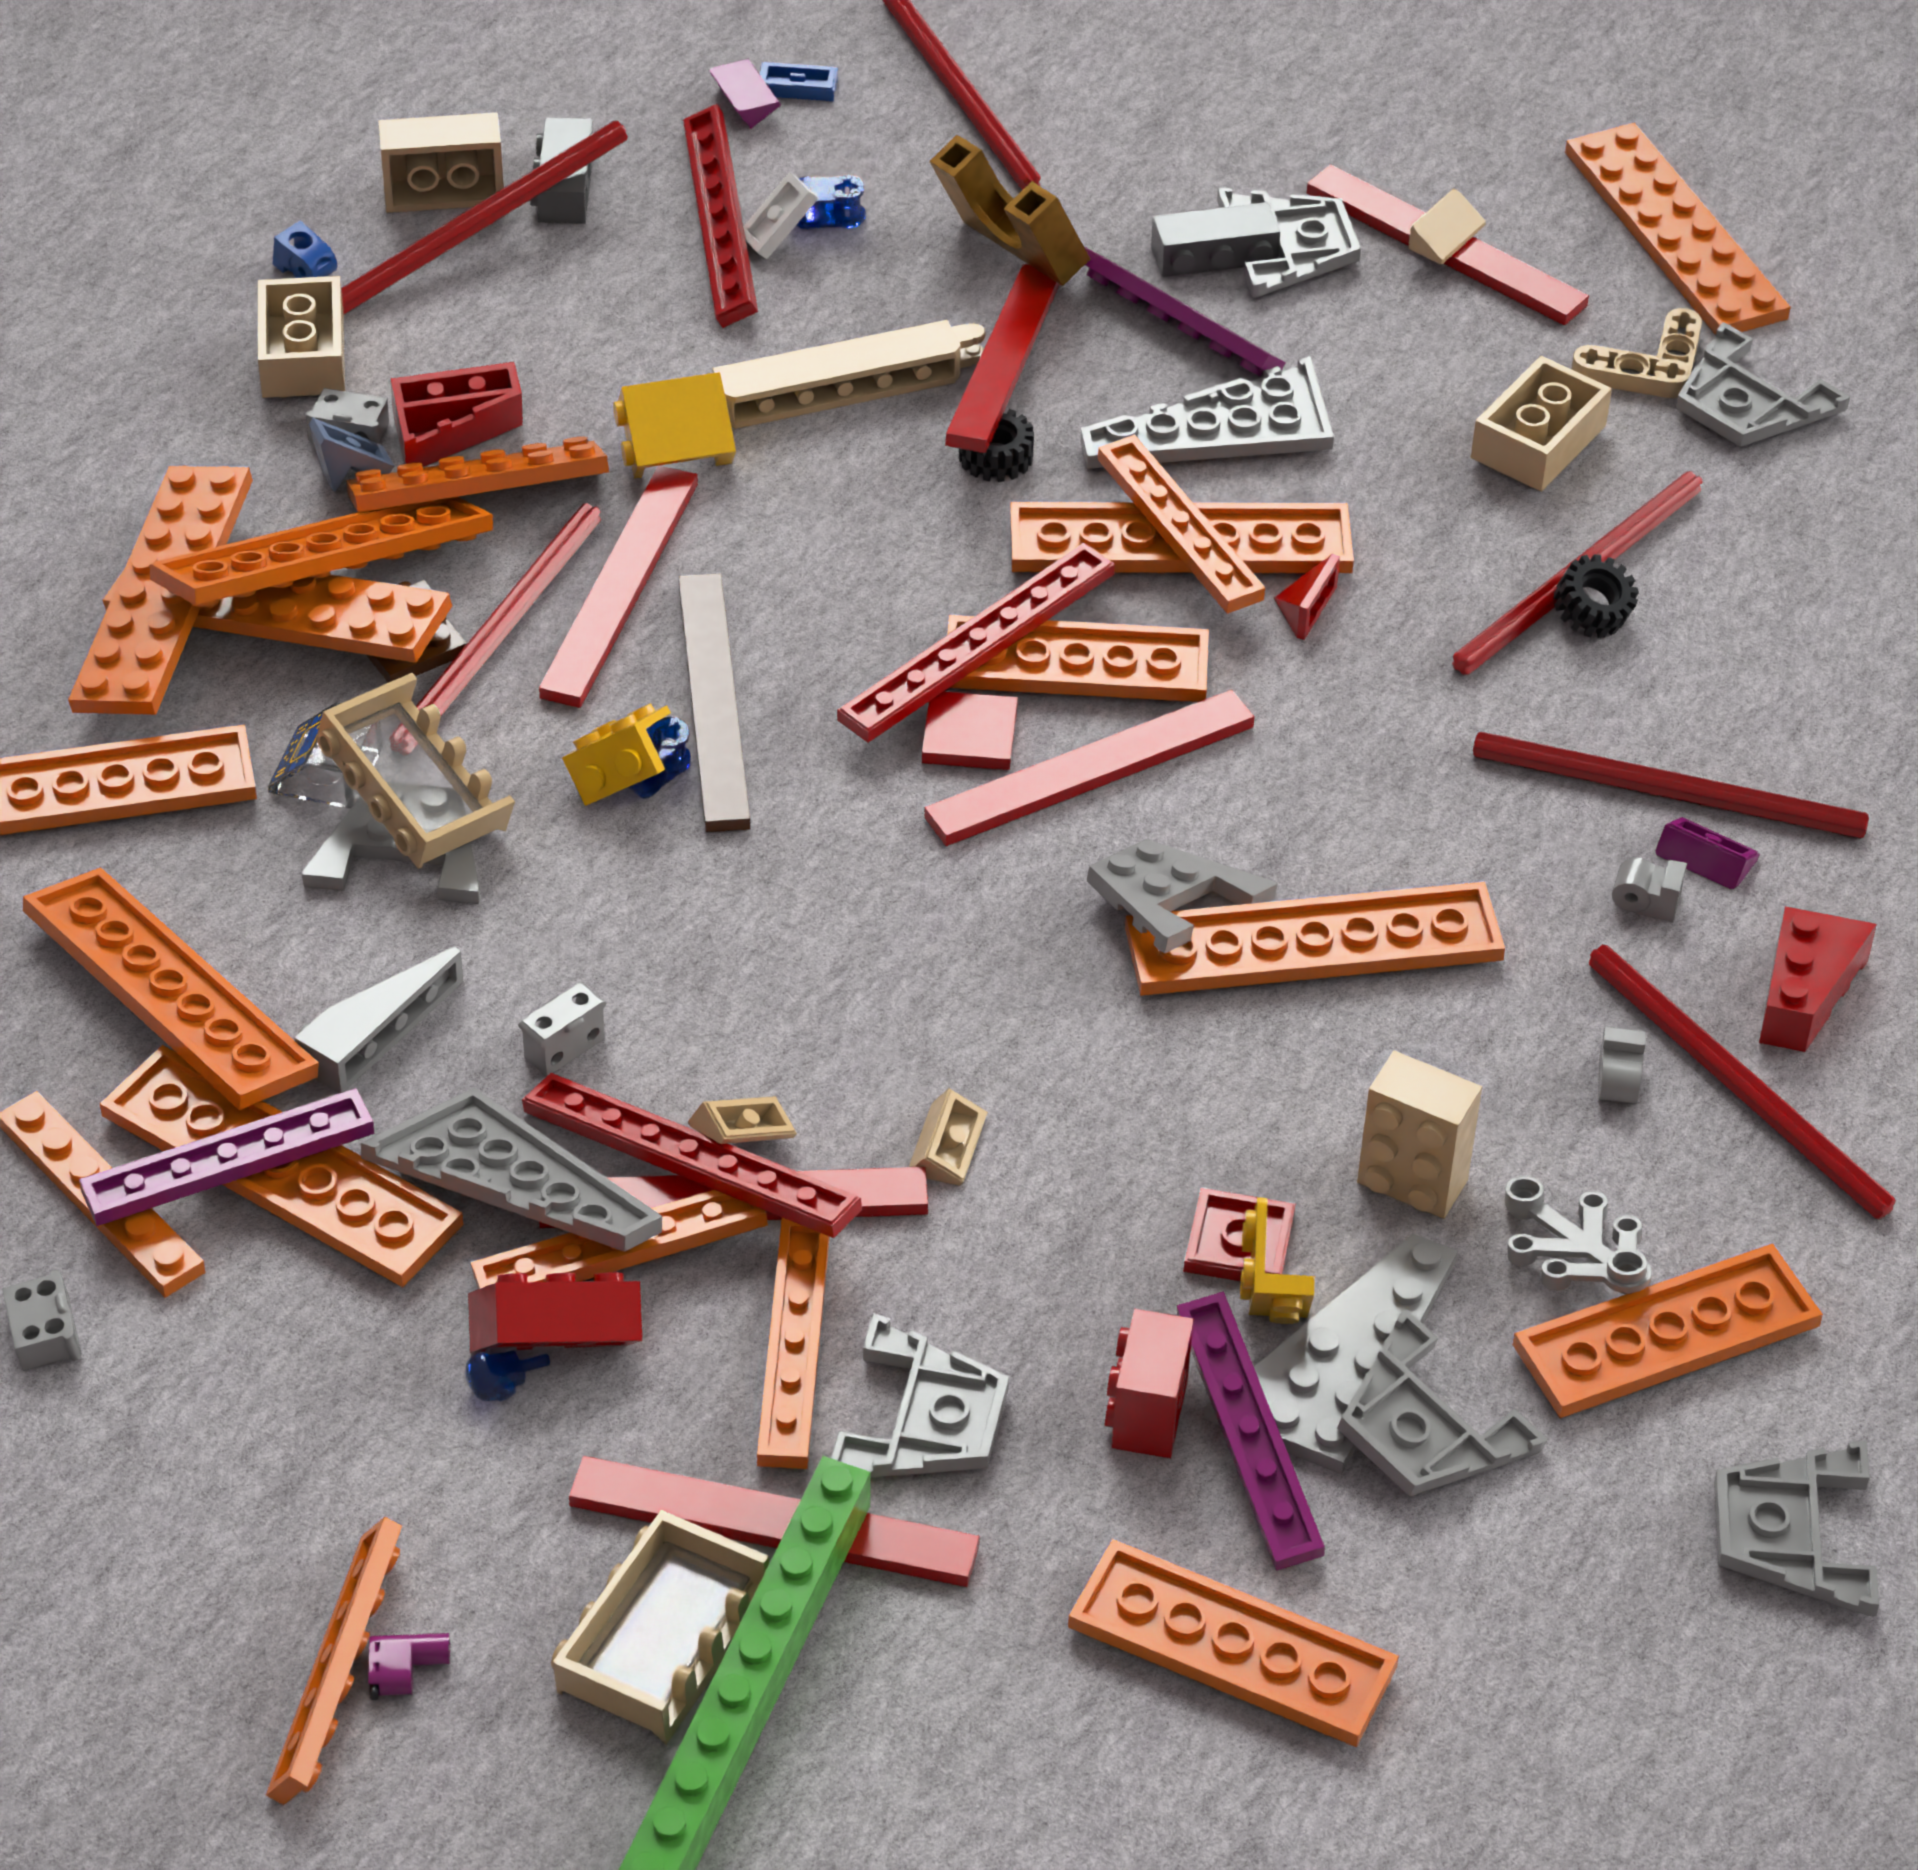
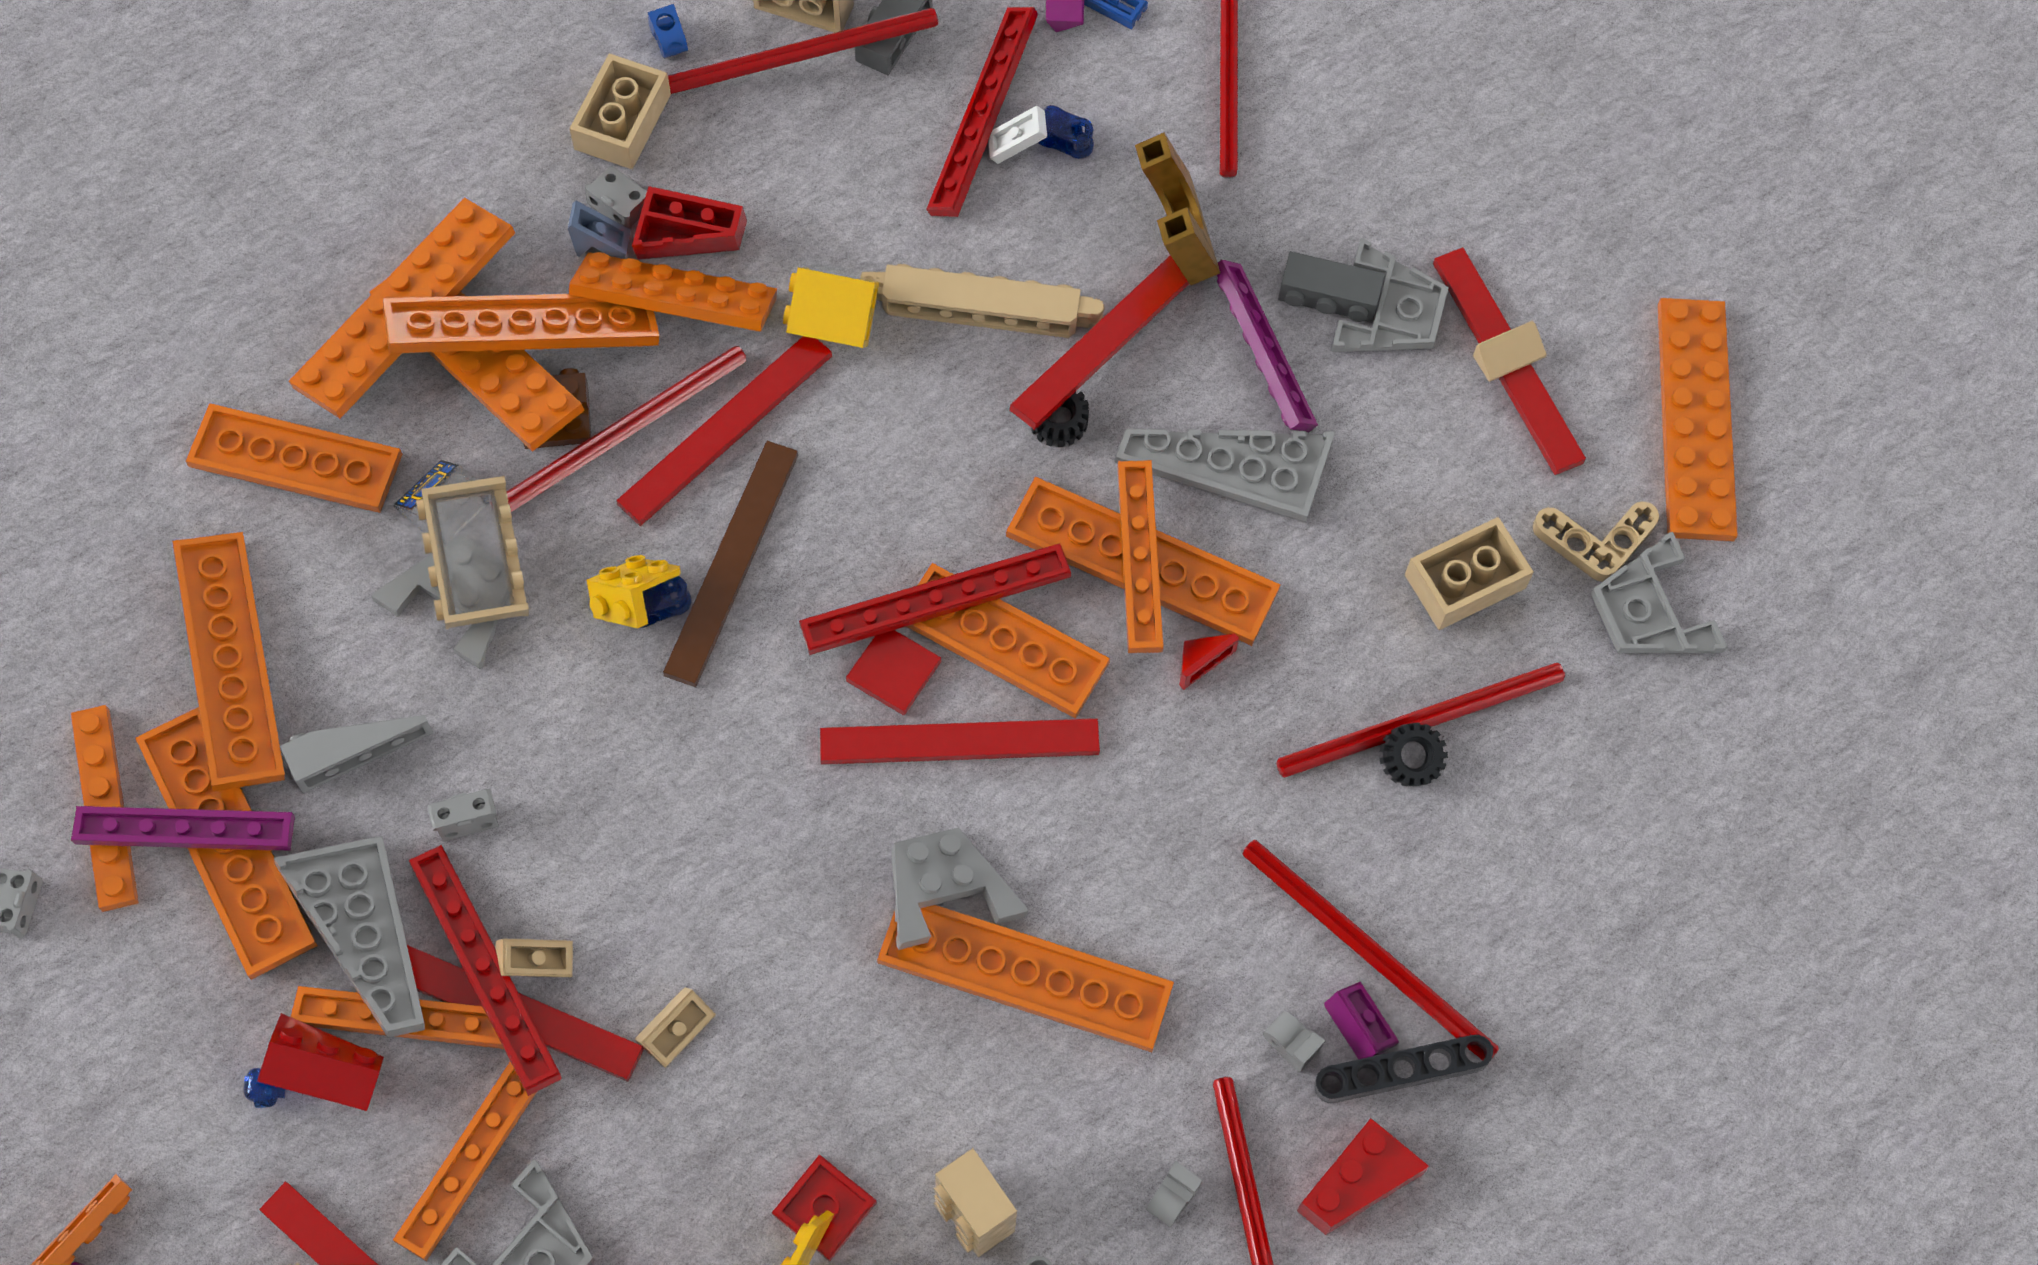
camera: 25 degrees right, 20 degrees up
none -> black beam [1315,1035,1493,1103]

